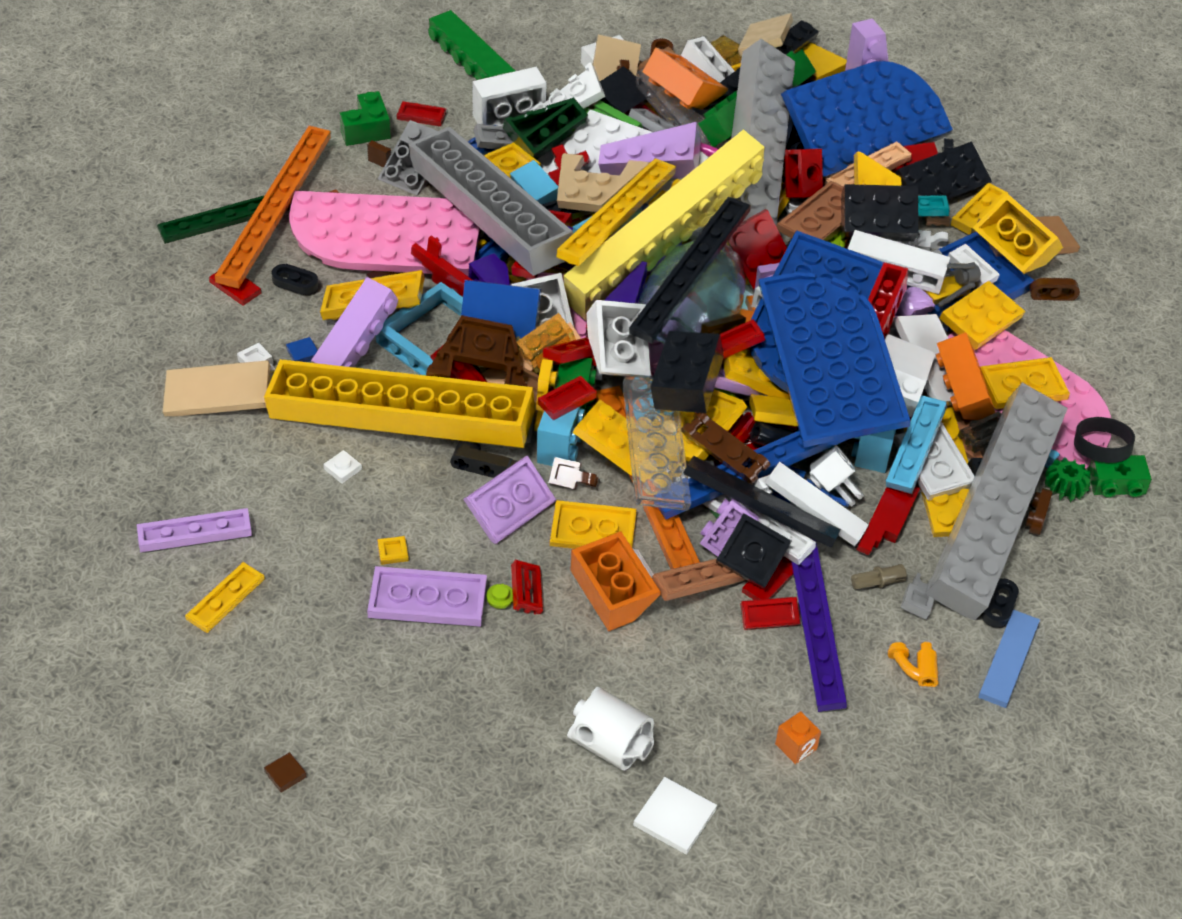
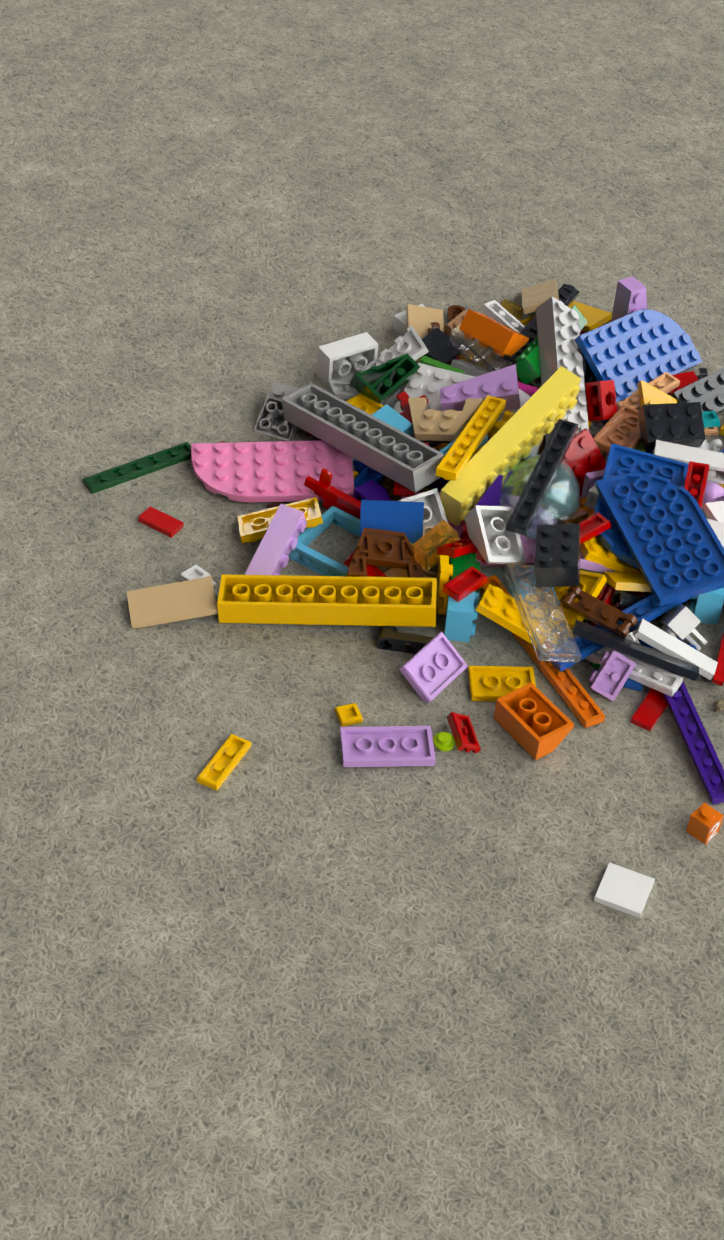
camera: 10 degrees left, 5 degrees down
lavender plate [137,508,252,552] -> none
orange plate [215,126,331,289] -> none
reddish brown tile [264,752,307,793] -> none
black plate [271,264,319,295] -> none
blue tile [286,337,318,362] -> none
white plate [323,450,362,483] -> none
green brick [340,91,391,146] -> none
reddish brown tile [367,140,391,168] -> none
red tile [397,101,446,127] -> none
green brick [428,10,516,80] -> none
plate [548,457,599,490] -> none
white cylinder [567,687,654,770] -> none
nougat tile [652,558,746,601] -> none
black tile [715,513,792,590] -> none
red tile [740,597,800,630] -> none

